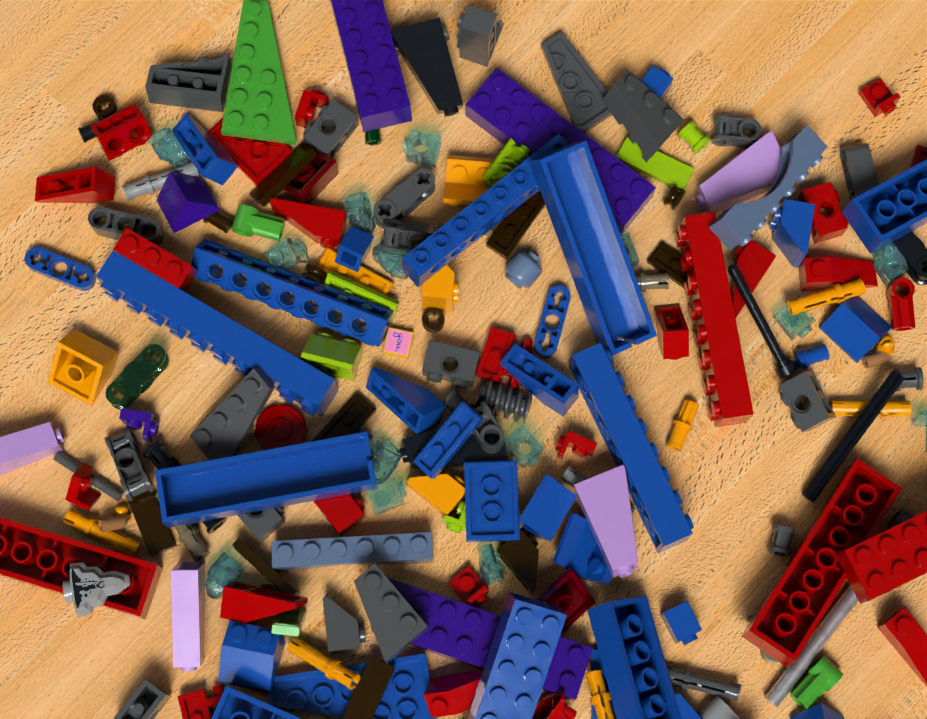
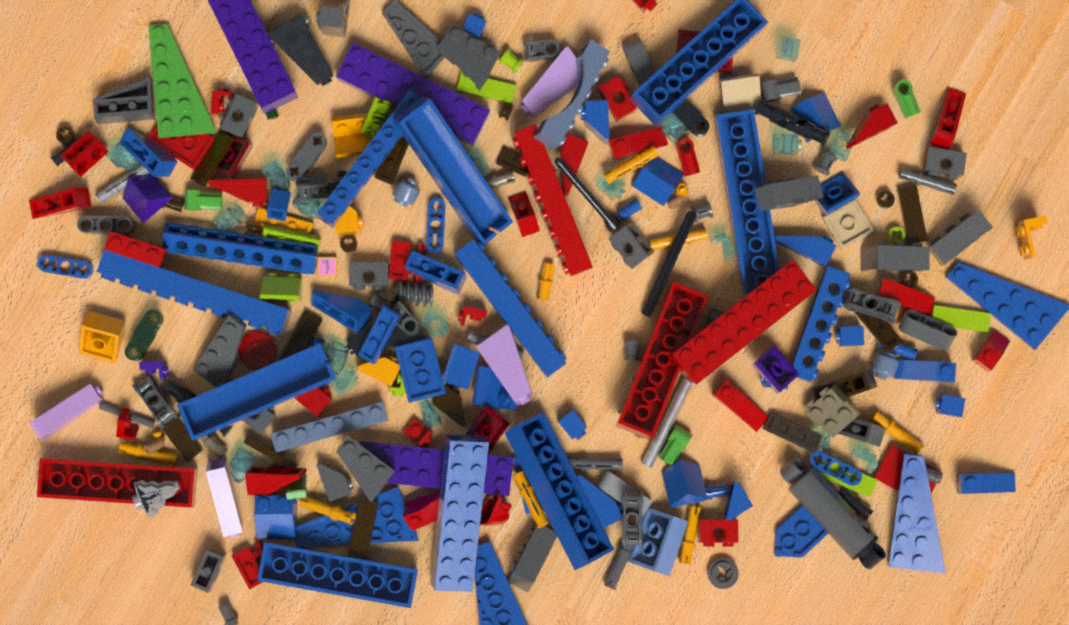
camera: 20 degrees left, 10 degrees up
clear light blue brick [403,130,441,168] -> none

